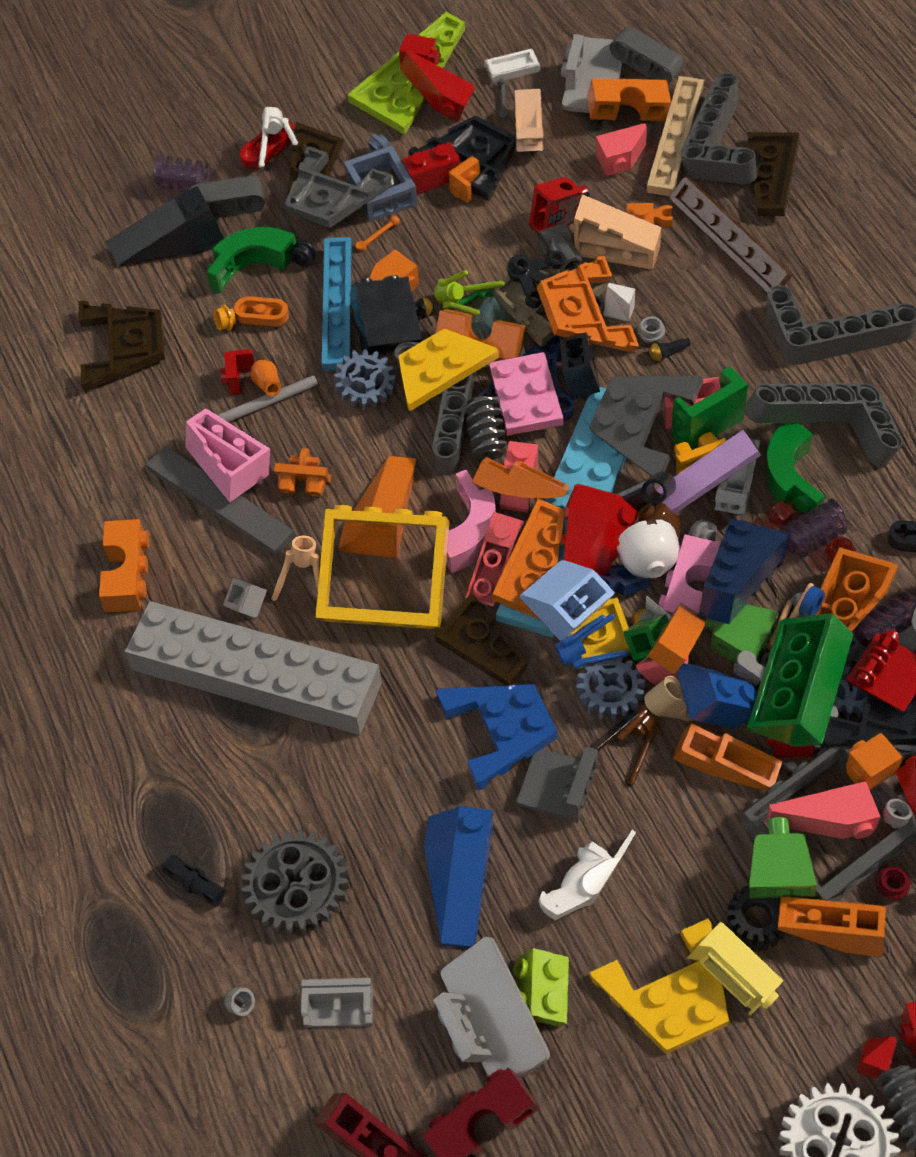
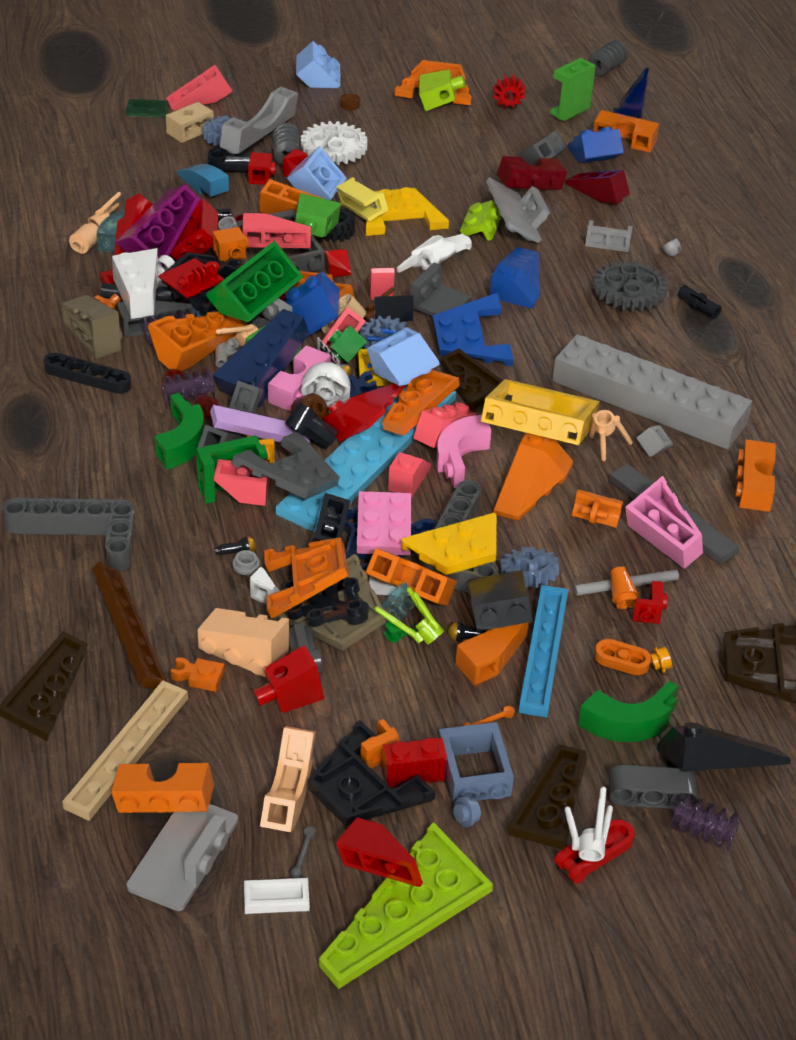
camera: 175 degrees left, 15 degrees down
dark grey wing [285,146,394,228] -> none
black bush [290,240,317,267] -> none
red brick [399,33,440,67] -> none
dark grey piece [465,396,507,460] -> none
orange slope [471,457,570,498] -> none
coral slope [596,123,647,176] -> none
dark grey beam [610,27,684,85] -> none
orange slope [648,602,707,674] -> none
dark grey beam [681,73,757,184] -> none
light grey plate [688,519,717,541] -> none
dark grey beam [744,383,903,467] -> none
blue tile [799,586,825,617] -> none
none -> light blue slope [287,146,347,200]
none -> red slope [325,249,351,277]
none -> coral slope [367,268,394,300]

